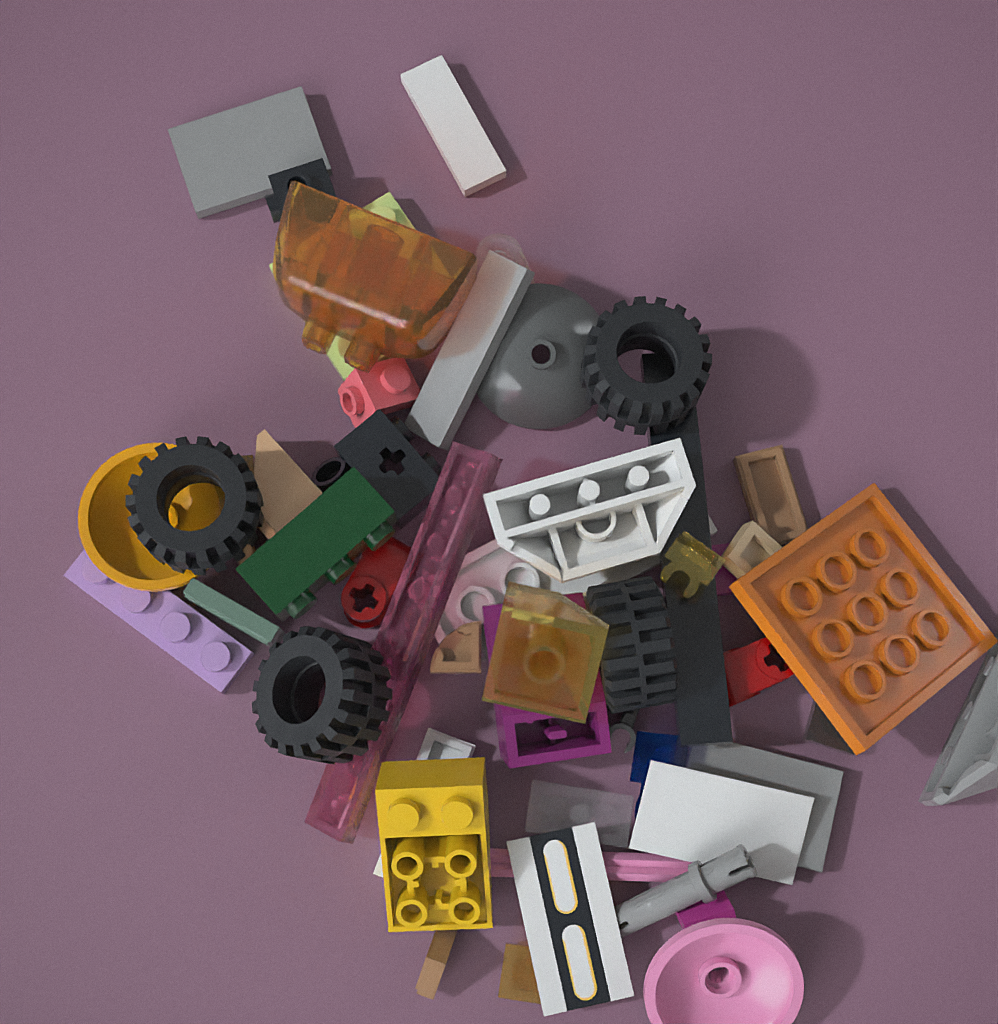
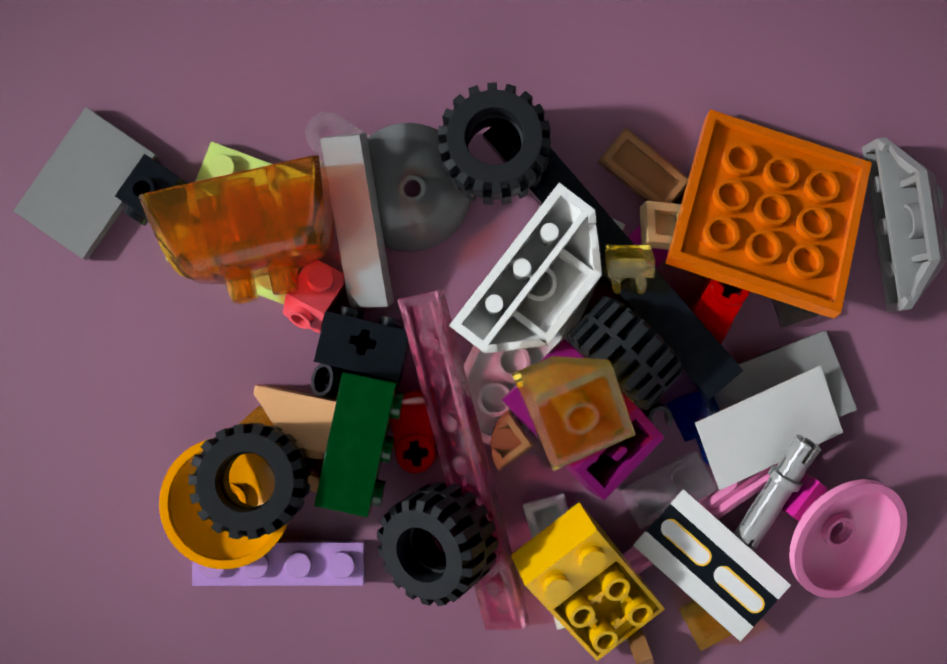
camera: 30 degrees left, 10 degrees up
sand green tile [183,578,286,648] -> none
white tile [400,55,506,197] -> none

